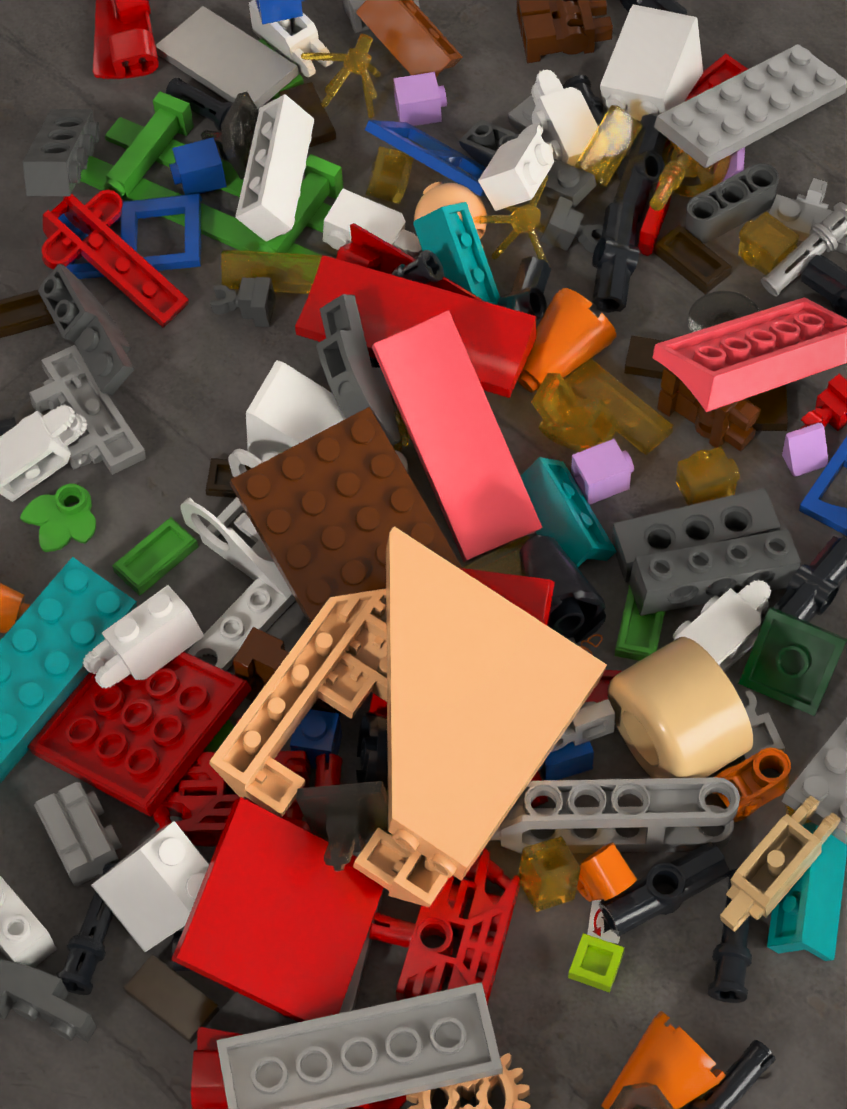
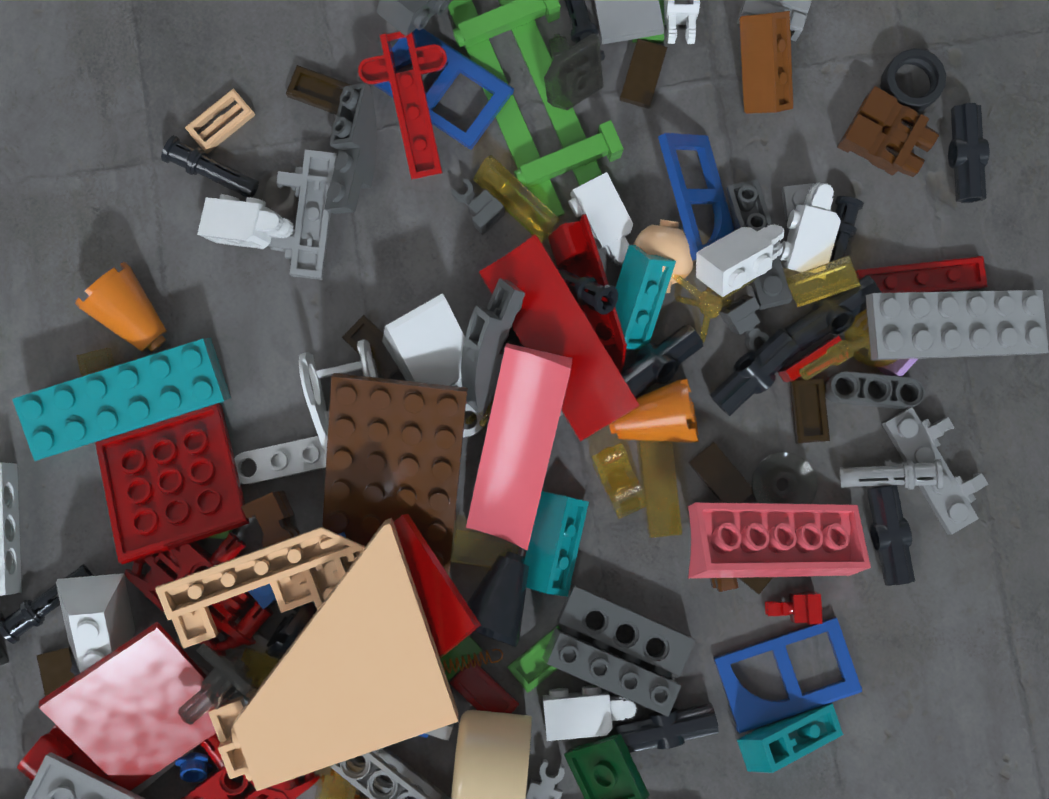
camera: 30 degrees right, 25 degrees up
bright green plate [20,484,96,552] -> none
light grey brick [34,782,122,887] -> none
white hinge [82,585,204,688] -> none
bright green tile [112,517,198,596] -> none
blue brick [169,137,227,195] -> none
white brick [235,94,314,242] -> none
clear yellow plant [301,34,381,118] -> none
clear yellow brick [365,146,414,204] -> none
lavender brick [393,72,447,126] -> none
lavender brick [571,439,634,505] -> none
white slope [600,4,703,121] -> none
clear yellow brick [676,446,740,506] -> none
clear yellow brick [738,211,799,275] -> none
lavender slope [782,423,828,476] -> none
none -> blue plate [175,752,213,783]

